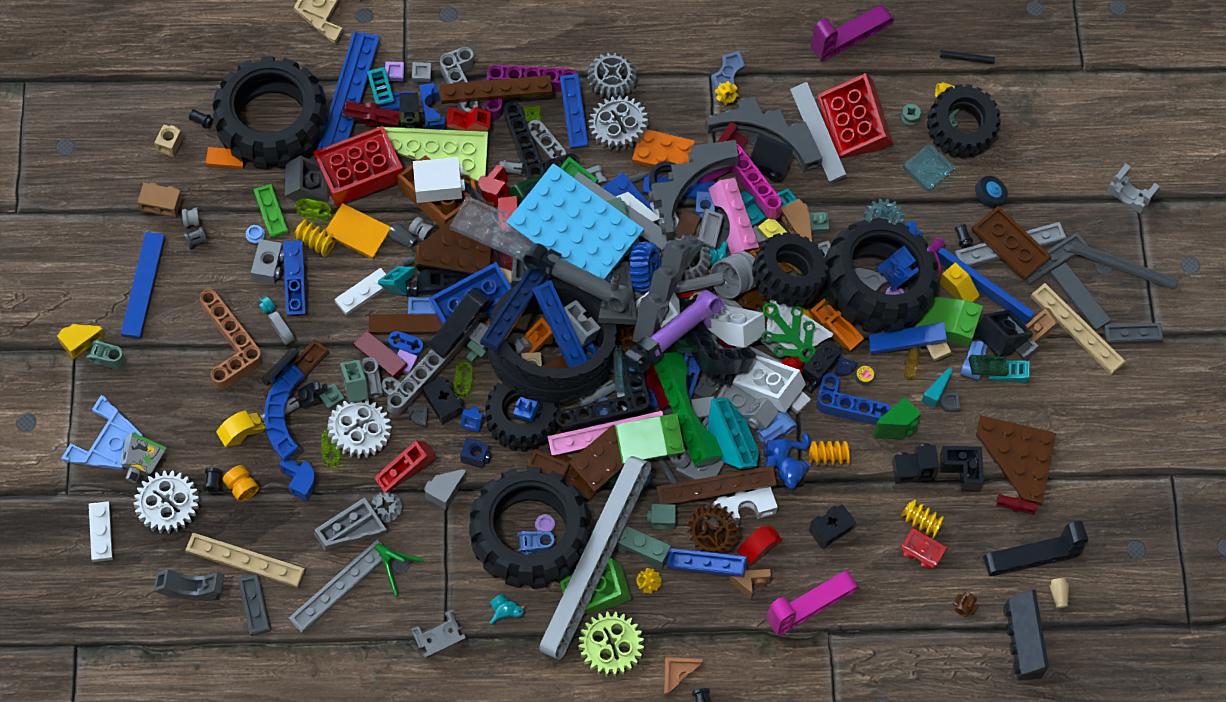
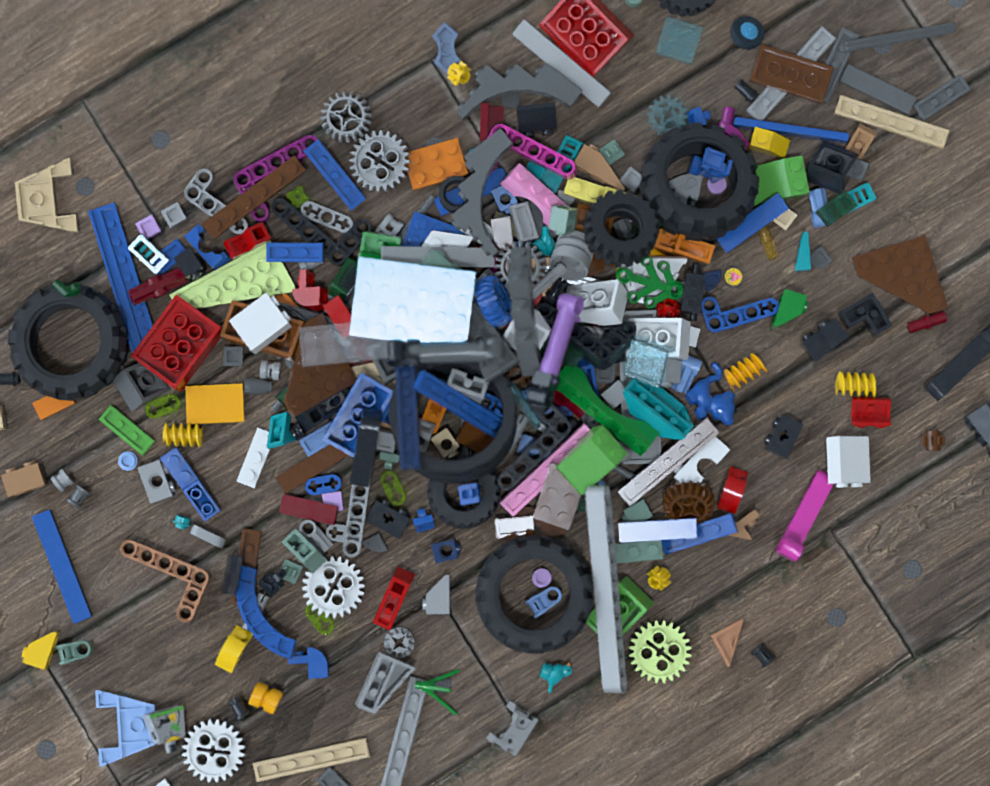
camera: 20 degrees left, 20 degrees up
none -> dark green arm [52,279,81,297]
none -> dark grey plate [223,347,244,367]
none -> blue tile [266,243,324,262]
none -> brick [548,205,578,235]
none -> tile [618,518,697,542]
none -> clear light blue plate [624,338,669,388]
none -> white brick [826,436,870,487]

